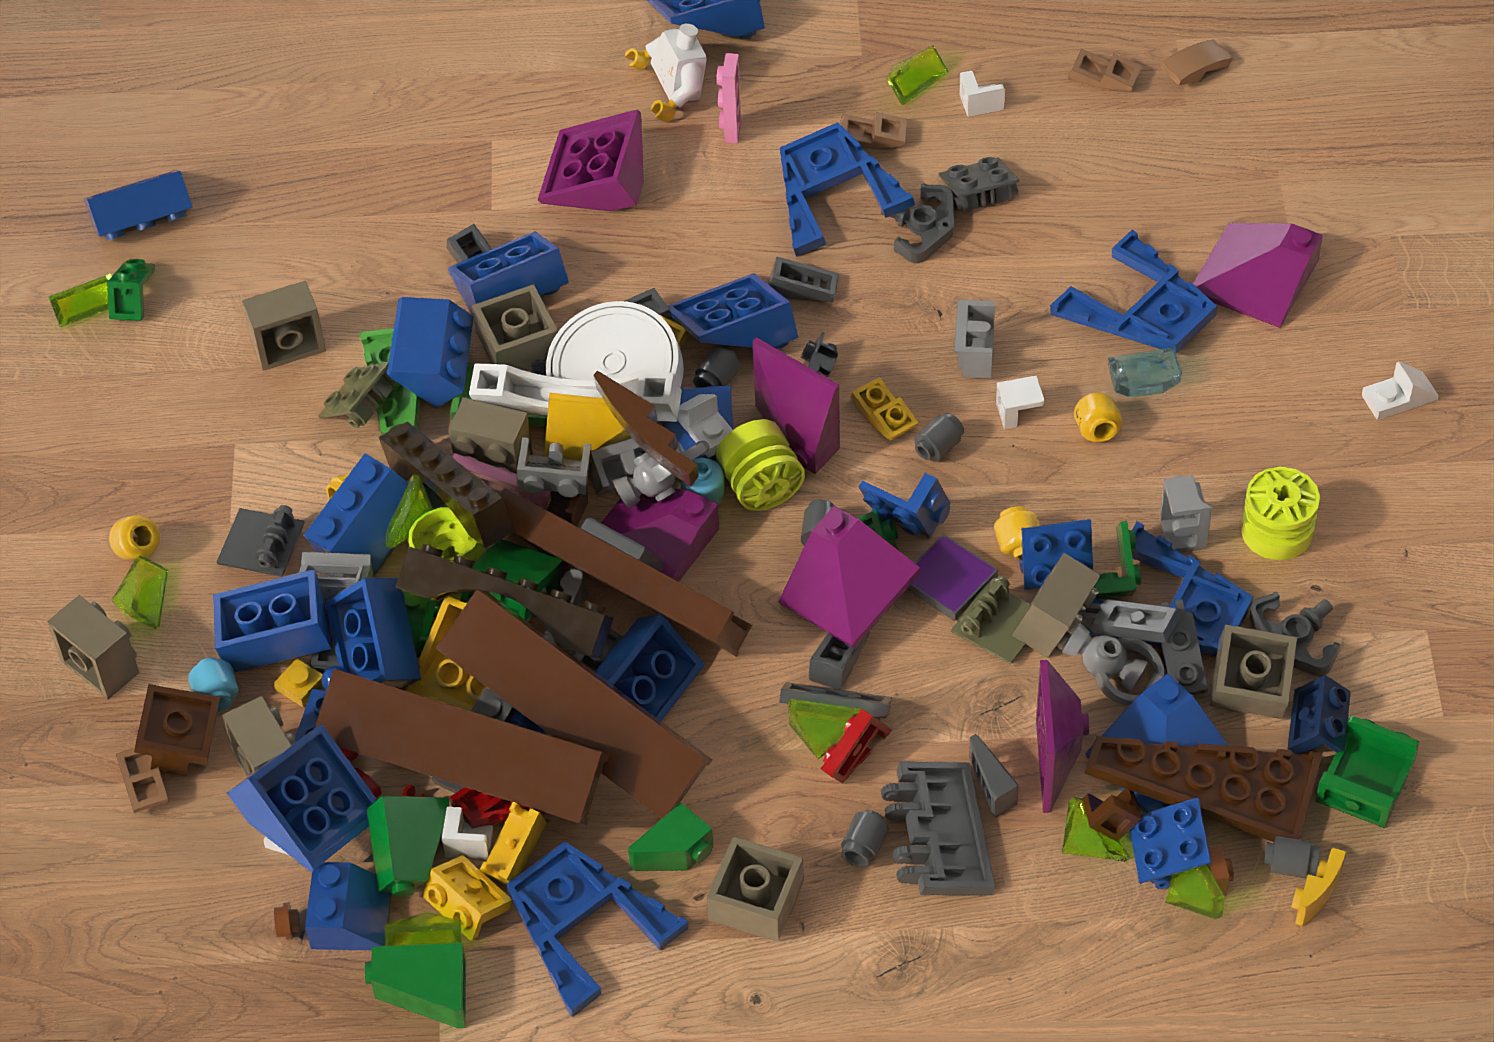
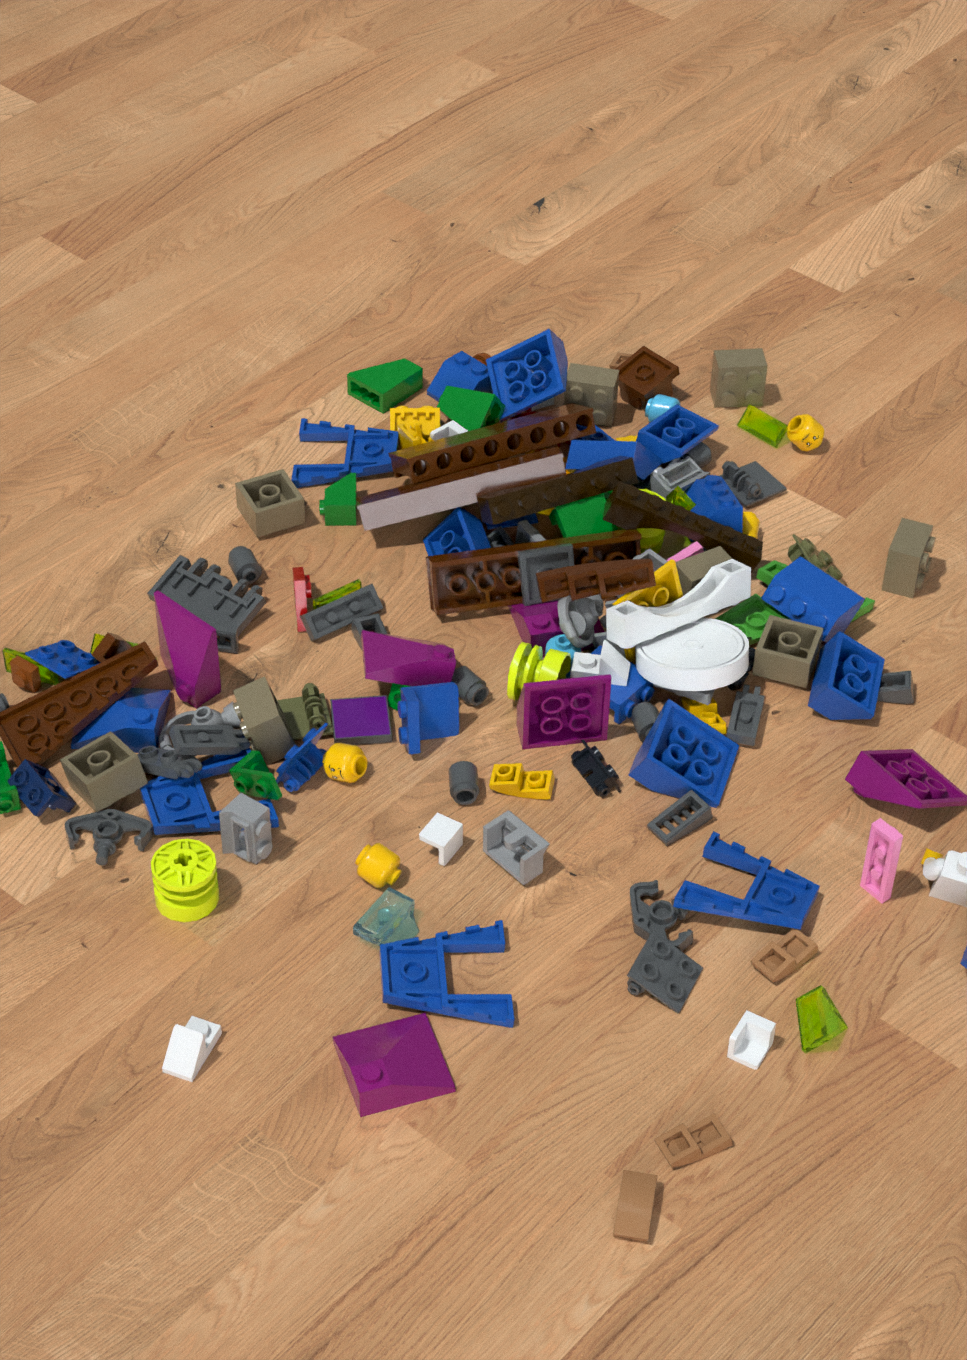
camera: 130 degrees right, 10 degrees down
clear neon green slope [385,912,462,946] -> none

